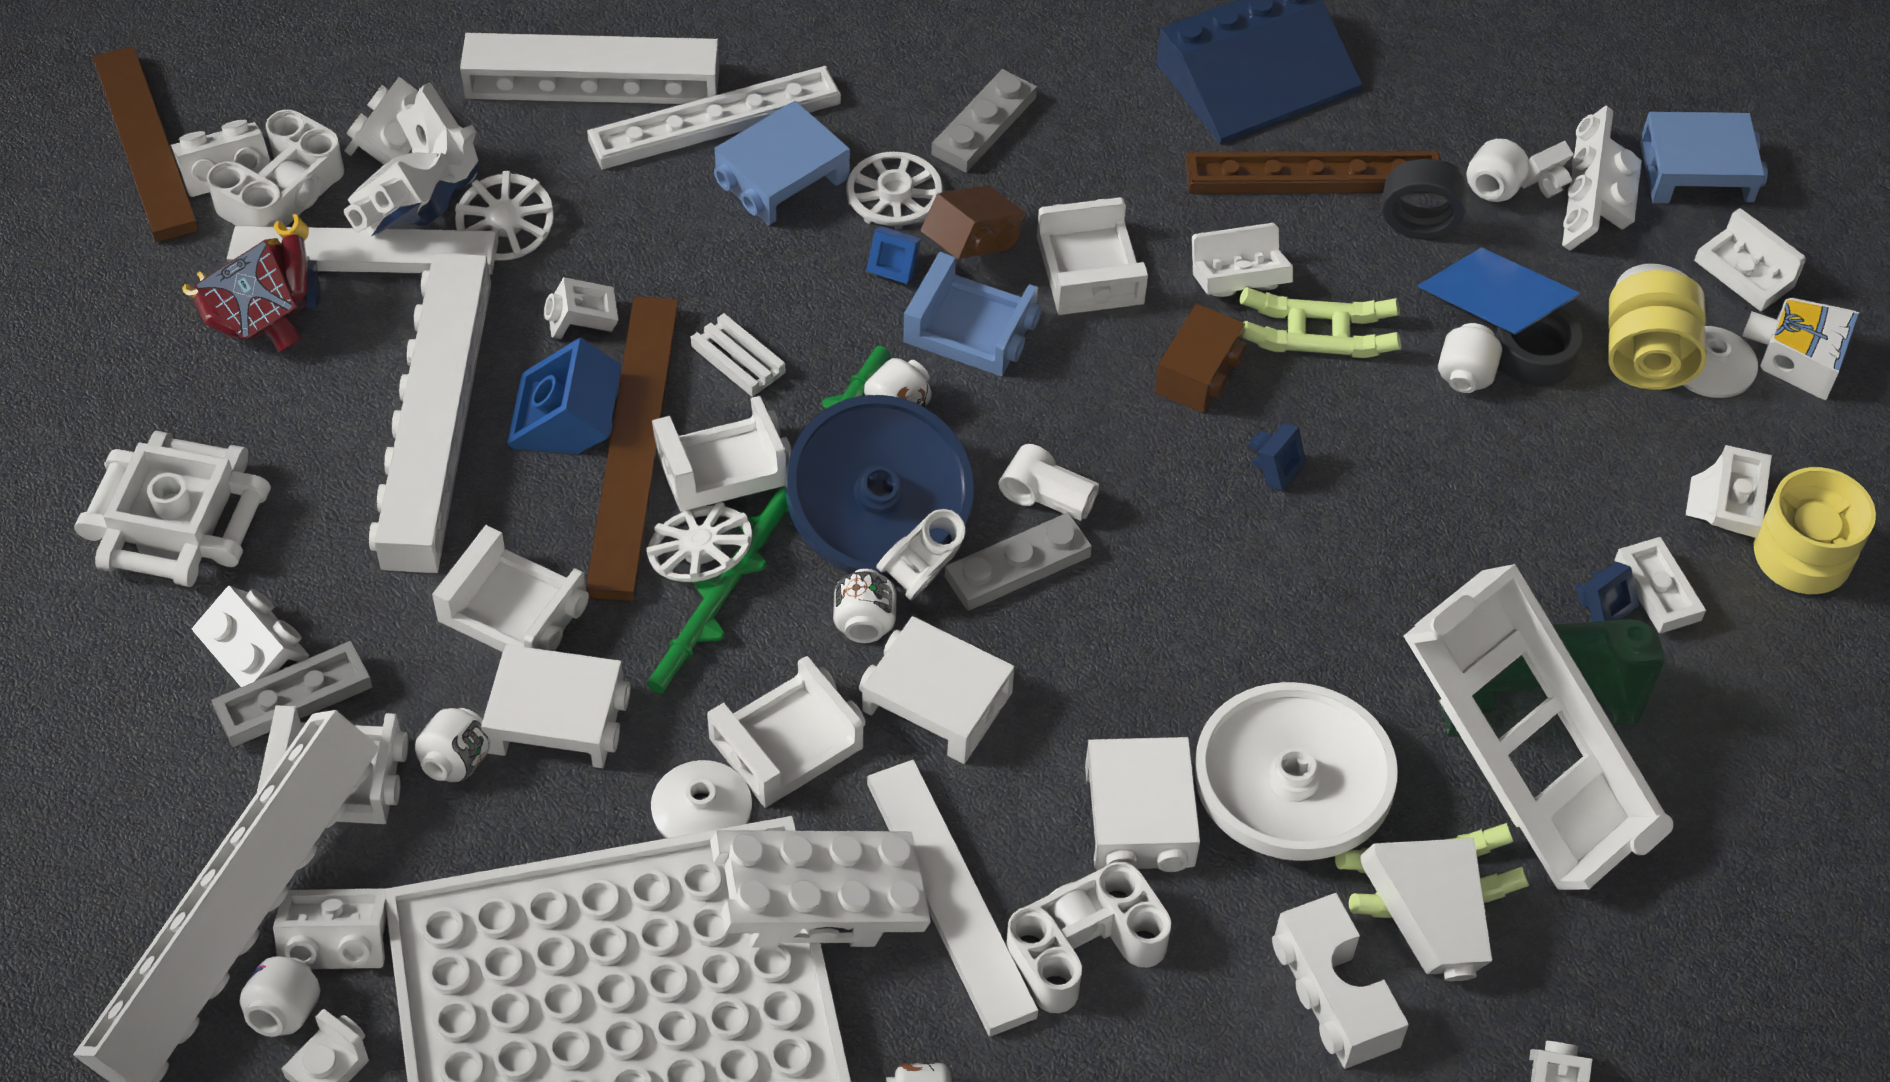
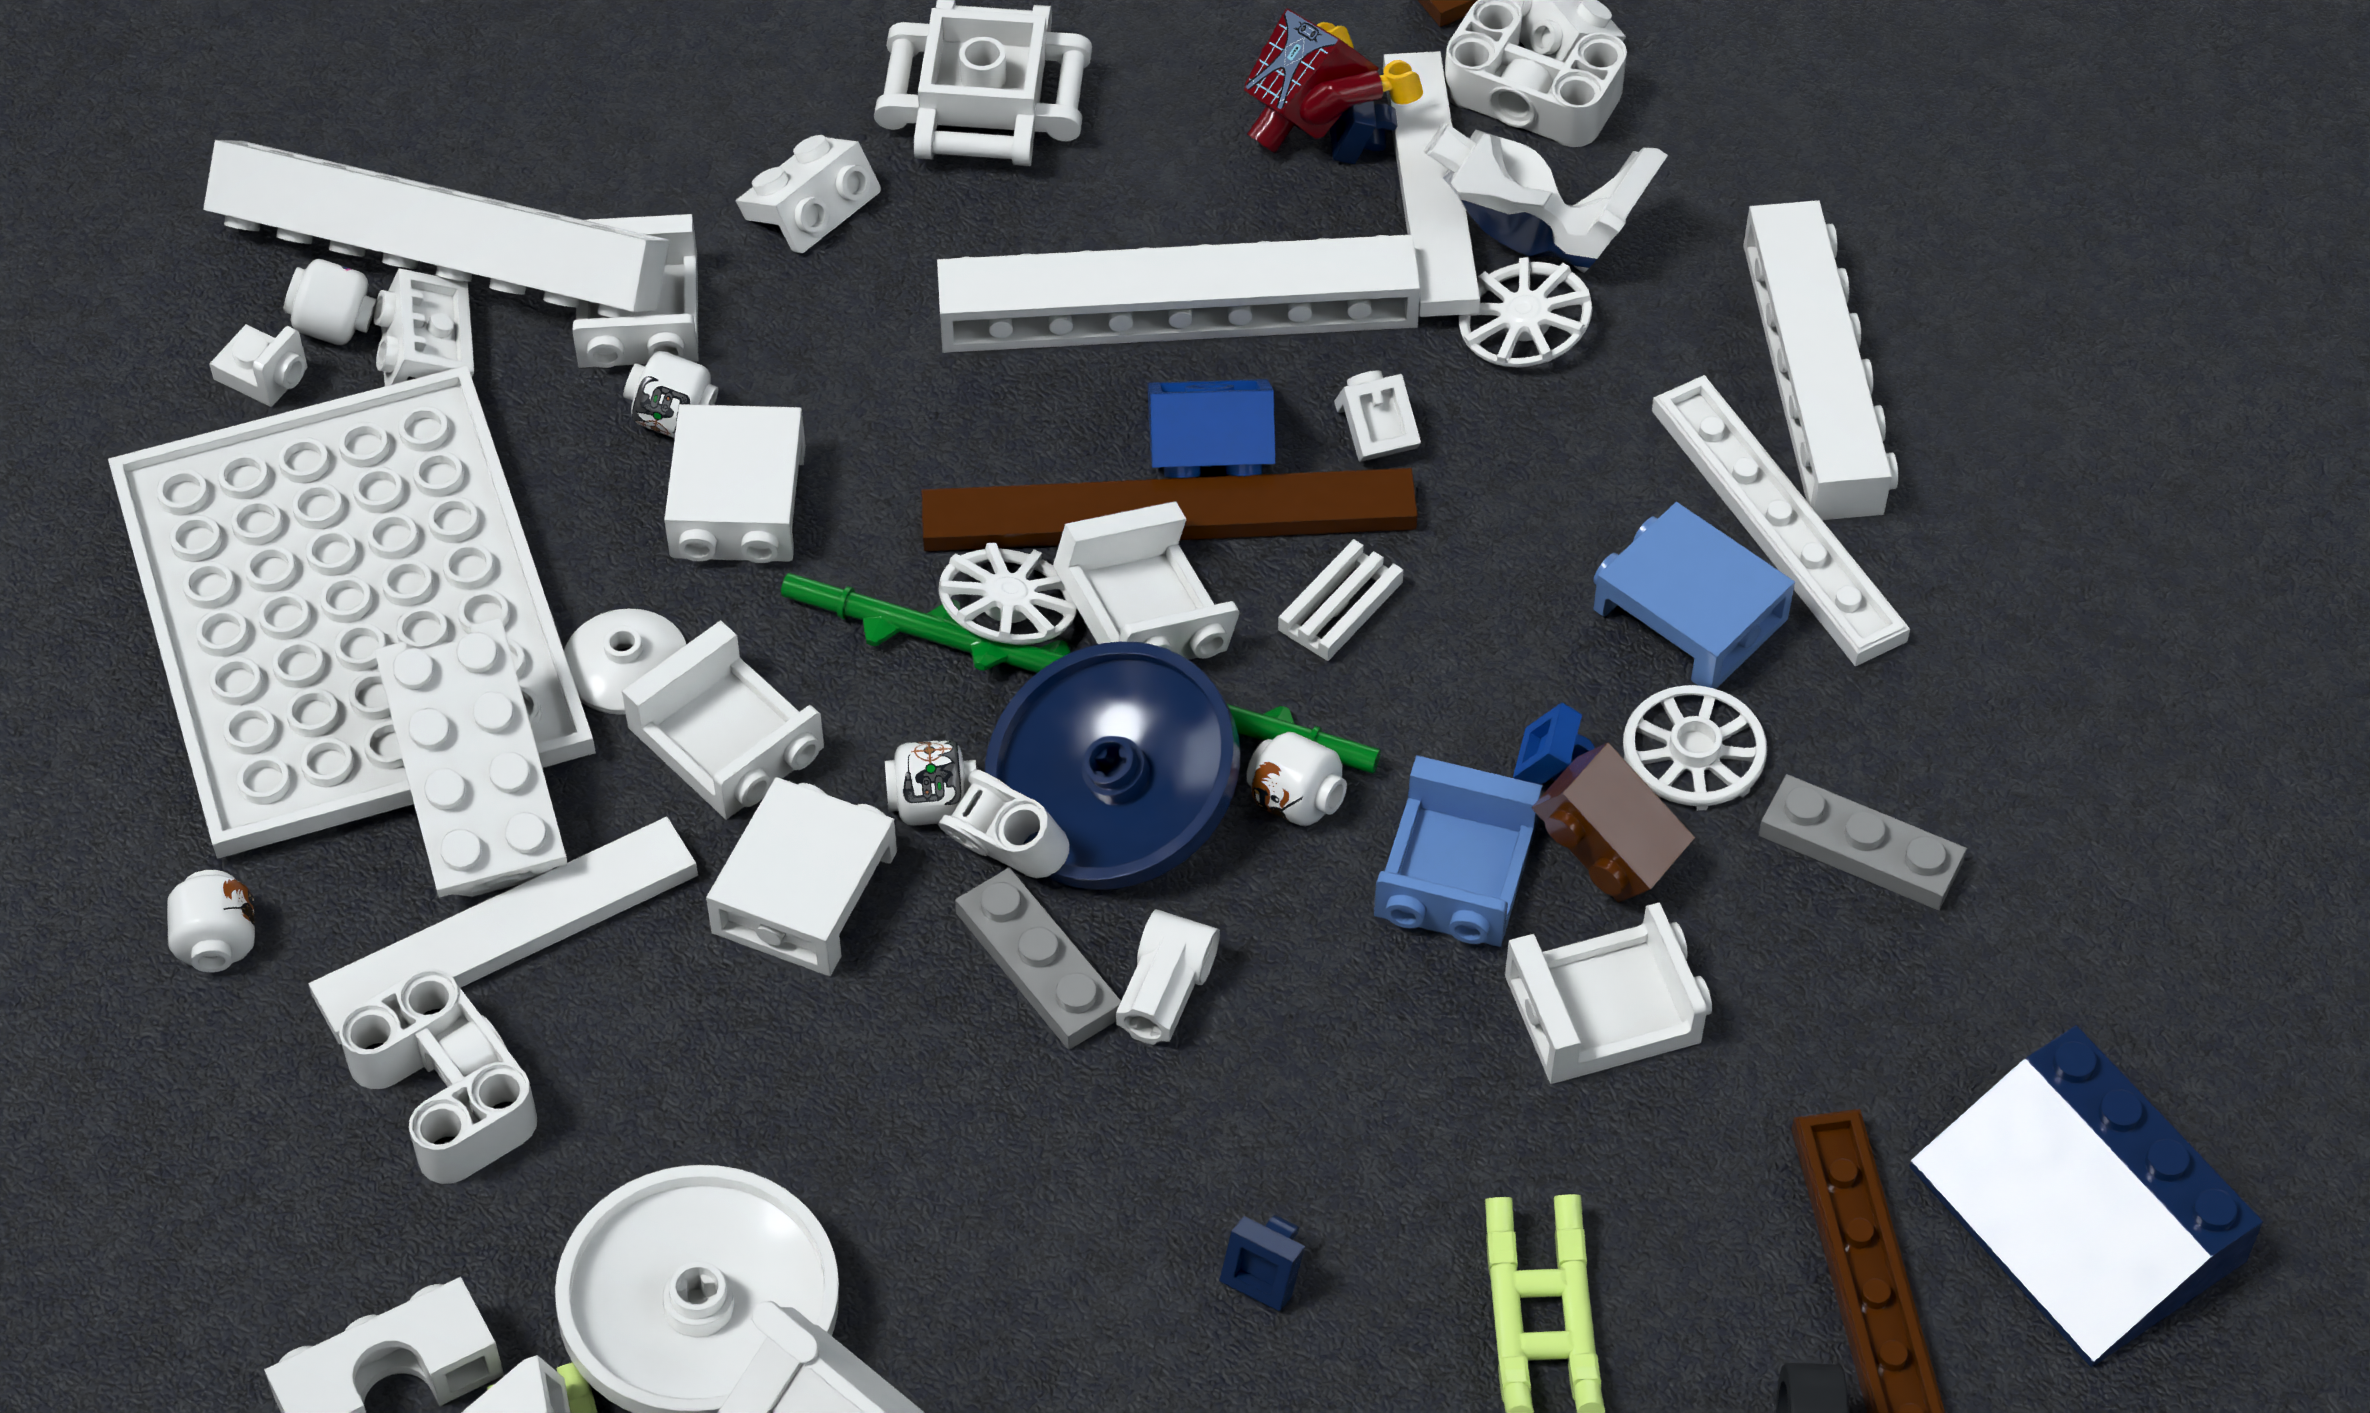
camera: 85 degrees right, 0 degrees up
light grey plate [211,641,372,747] -> none
white bracket [344,77,424,165] -> none
white panel [432,525,589,652] -> none
white panel [1085,737,1200,872] -> none
reddish brown brick [1154,303,1247,413] -> none
white bracket [1192,223,1293,297] -> none

